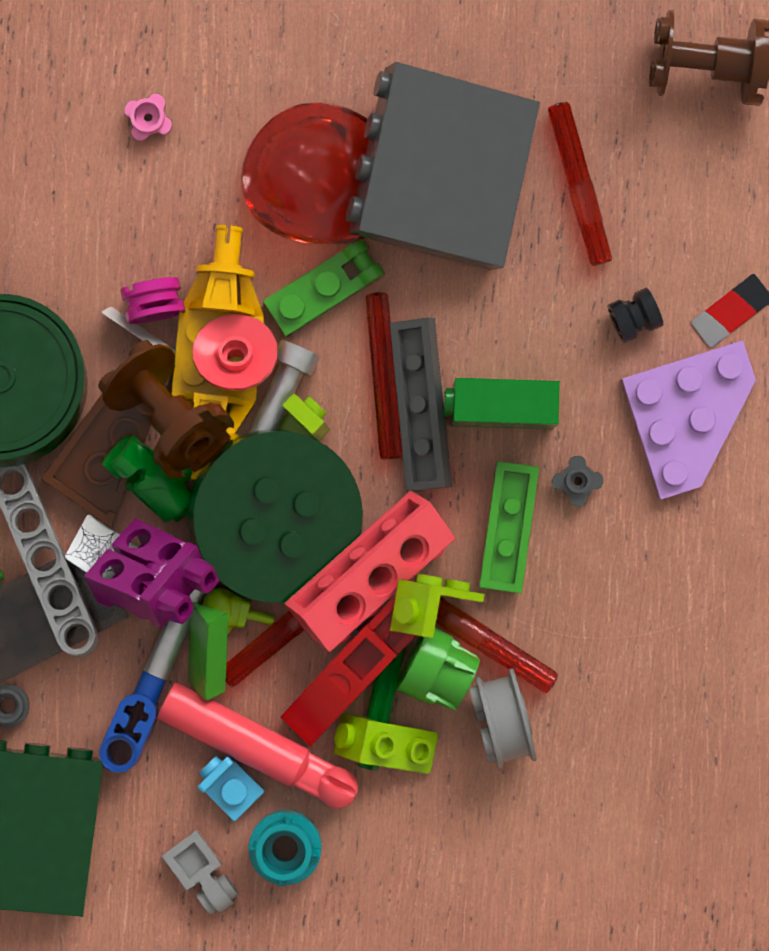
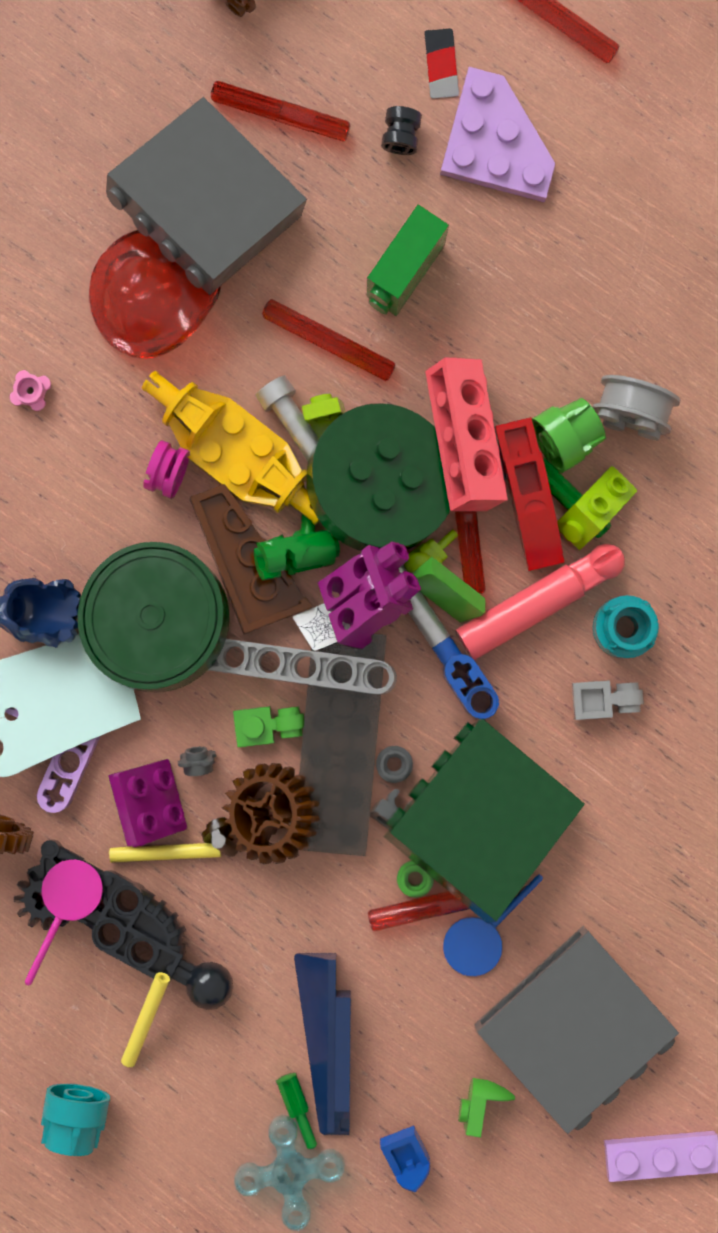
camera: 60 degrees left, 0 degrees up
reddish brown piece [98,340,234,479] -> none
white sticker [102,307,176,354] -> none
coral dish [193,314,277,391] -> none
medium azure bracket [197,755,265,822] -> none
bright green plate [263,238,385,338] -> none
dark grey plate [390,317,452,492] -> none
lime bracket [390,574,485,638] -> none
clear red axle [436,597,558,693] -> none
bright green plate [479,461,539,594] -> none
dark grey plate [552,456,603,507] -> none

